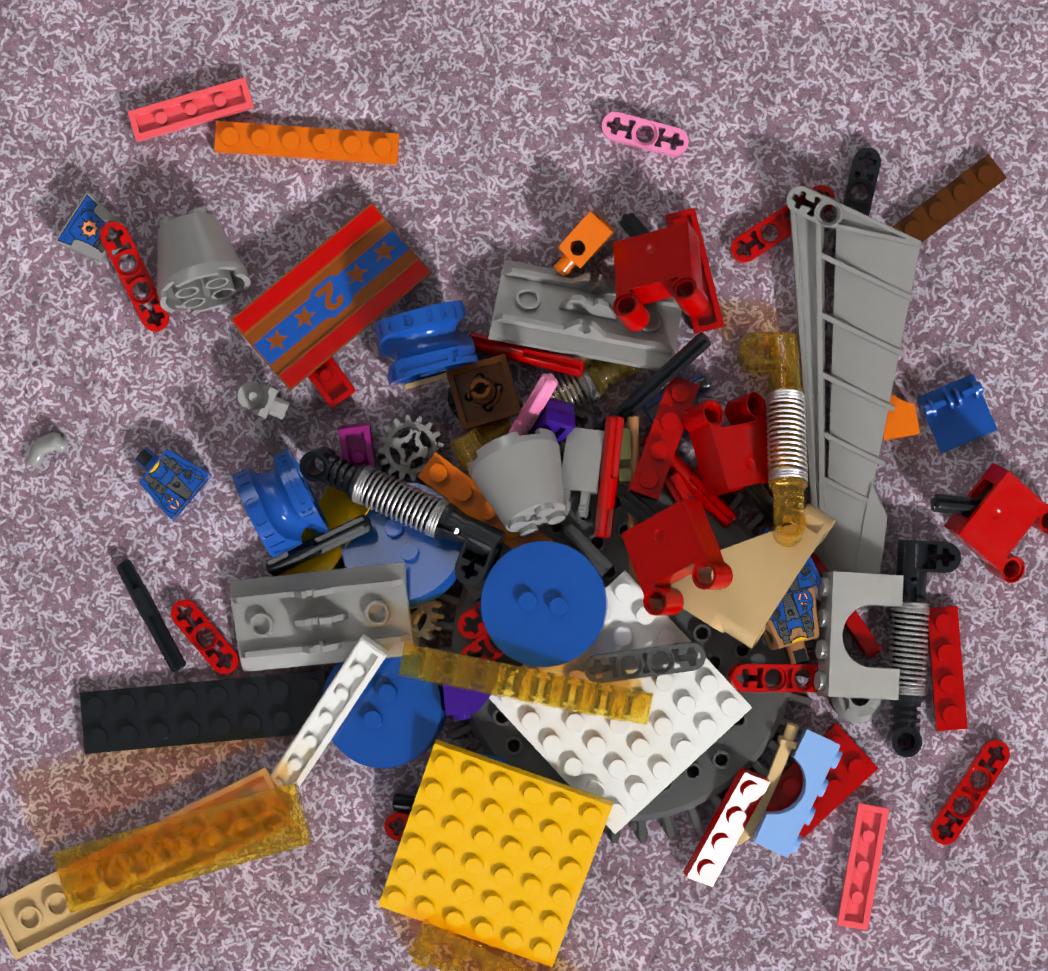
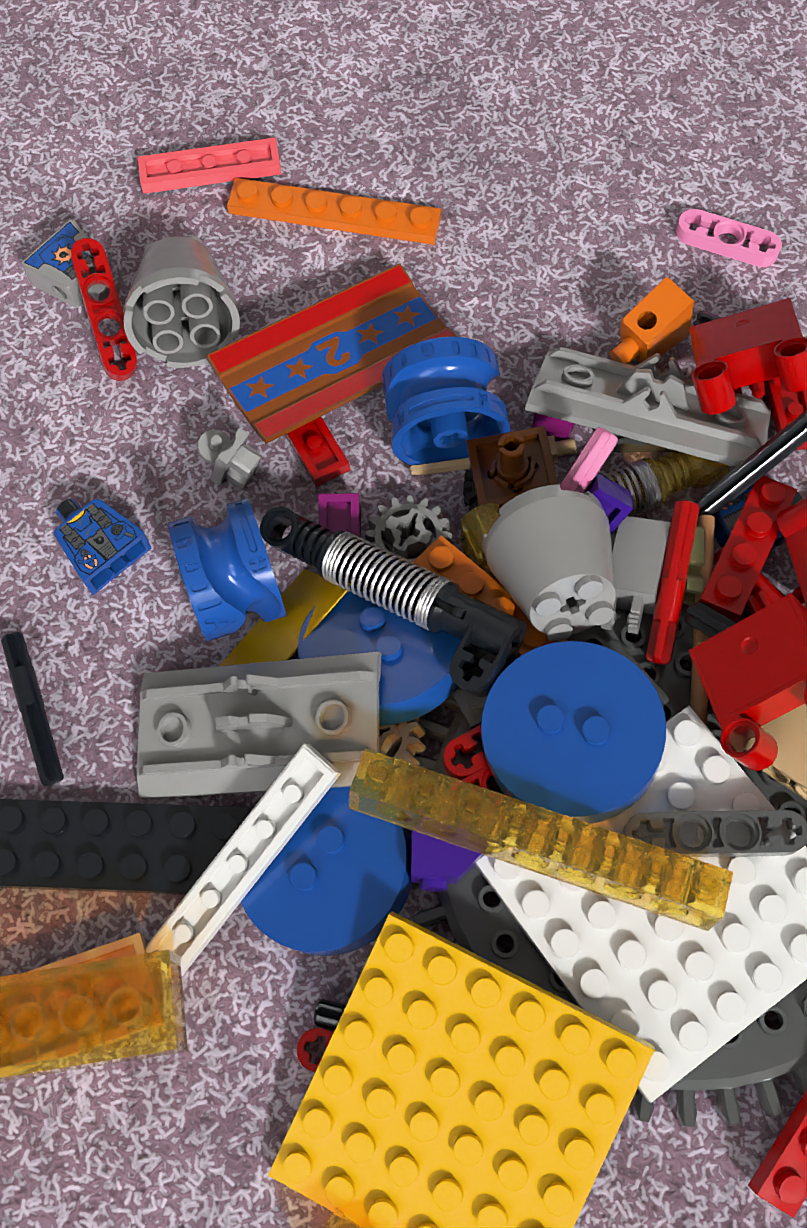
camera: 10 degrees right, 20 degrees down
red beam [171,599,240,674] -> none
black axle [266,514,372,576] -> none
red axle [469,332,585,377] -> none

